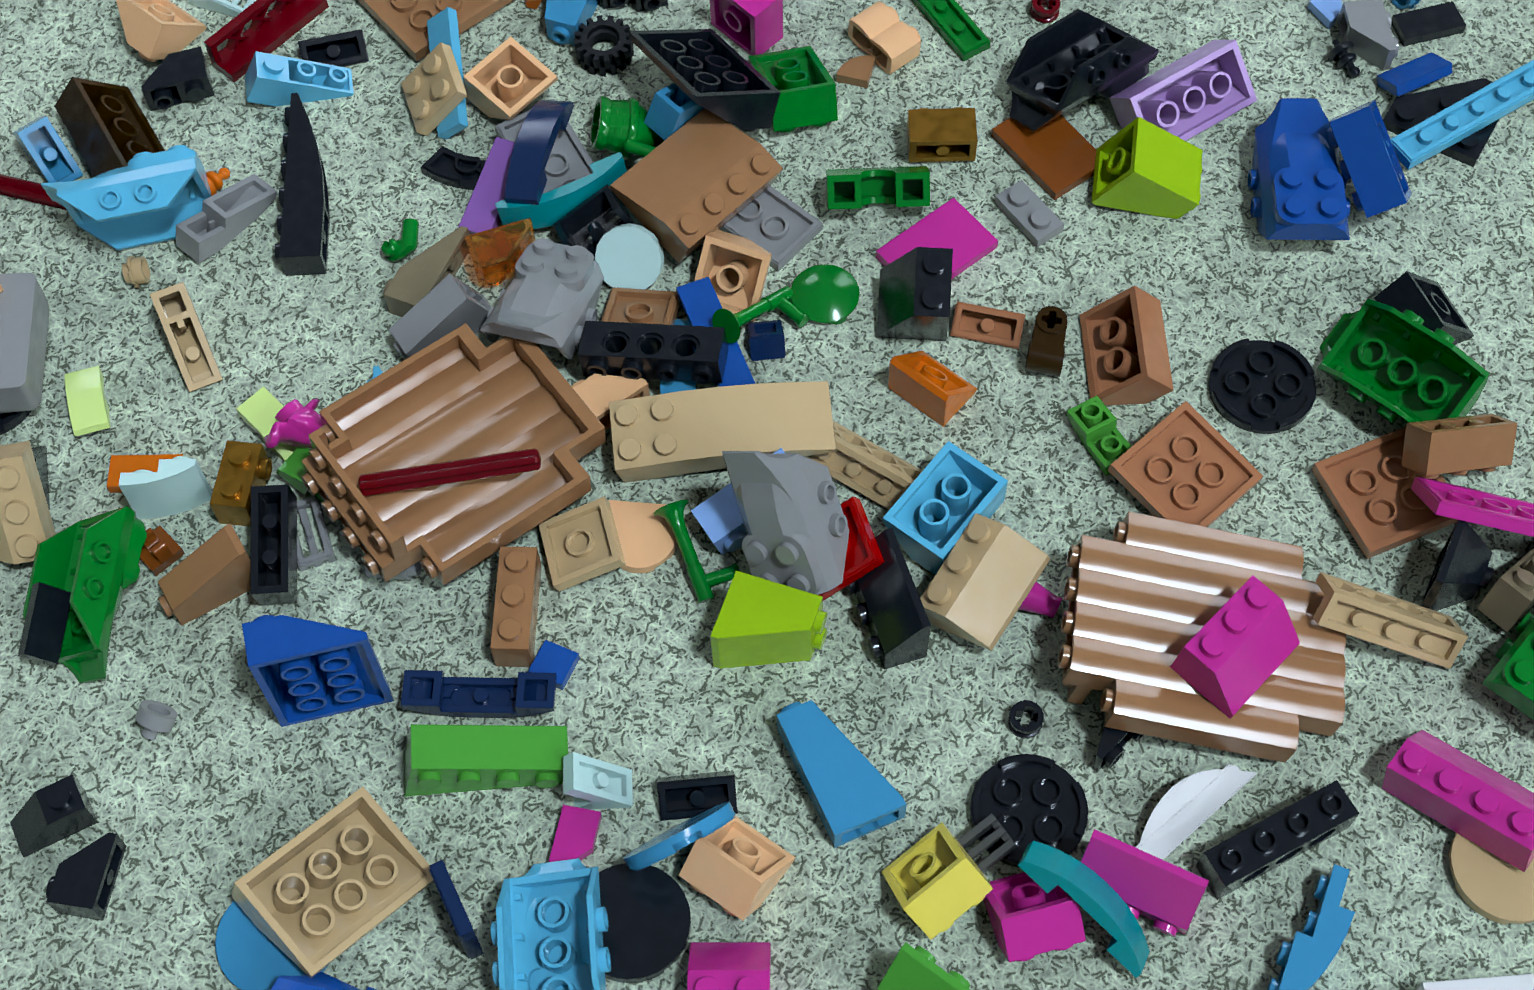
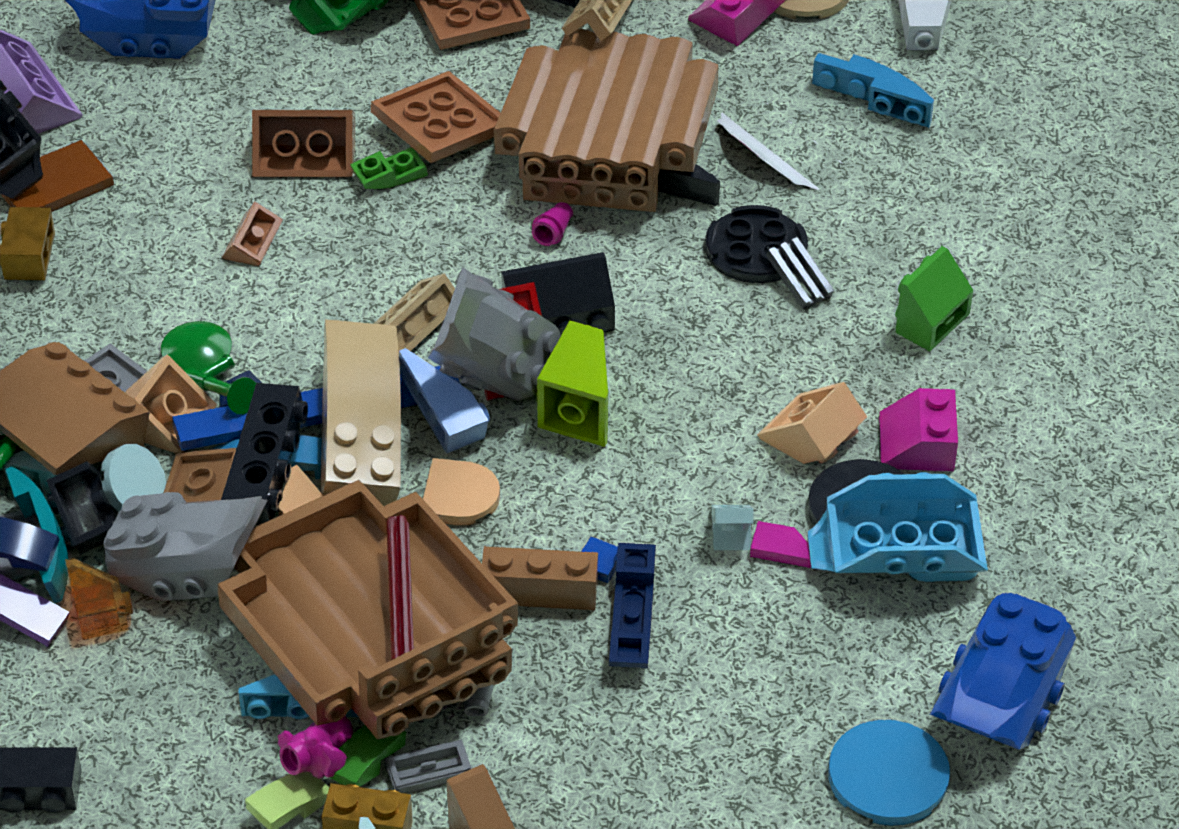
camera: 90 degrees left, 15 degrees down
tan slope [231,786,434,978] -> none
blue slope [242,615,394,727] -> none
black brick [251,484,297,605] -> none
green arm [381,218,419,262] -> none
dark tan slope [383,226,472,317] -> none
light grey slope [389,274,491,359] -> none
bright green wedge [404,724,568,797] -> none
dark blue tile [429,859,484,960] -> none
tan plate [539,497,626,592] -> none
dark azure tile [623,801,736,871] -> none
green piece [653,499,740,604] -> none
black slope [657,770,738,821] -> none
dark azure slope [776,700,907,848] -> none
green arch [826,166,930,210] -> none
dark pink tile [876,197,998,280] -> none
black slope [876,247,953,341] -> none
light yellow slope [881,822,993,940] -> none
medium azure slope [882,441,1008,575] -> none
orange slope [888,351,977,427] -> none
tan slope [920,513,1051,651] -> none
dark pink slope [983,872,1086,963] -> none
light grey plate [994,180,1064,248] -> none
black bush [1008,700,1044,739] -> none
teal slope [1018,841,1150,978] -> none
dark brown piece [1025,306,1068,377] -> none
dark pink slope [1081,829,1209,937] -> none
lime slope [1091,117,1203,219] -> none
dark pink slope [1170,575,1300,719] -> none
black brick [1195,780,1360,900] -> none
black tile [1208,338,1316,434] -> none

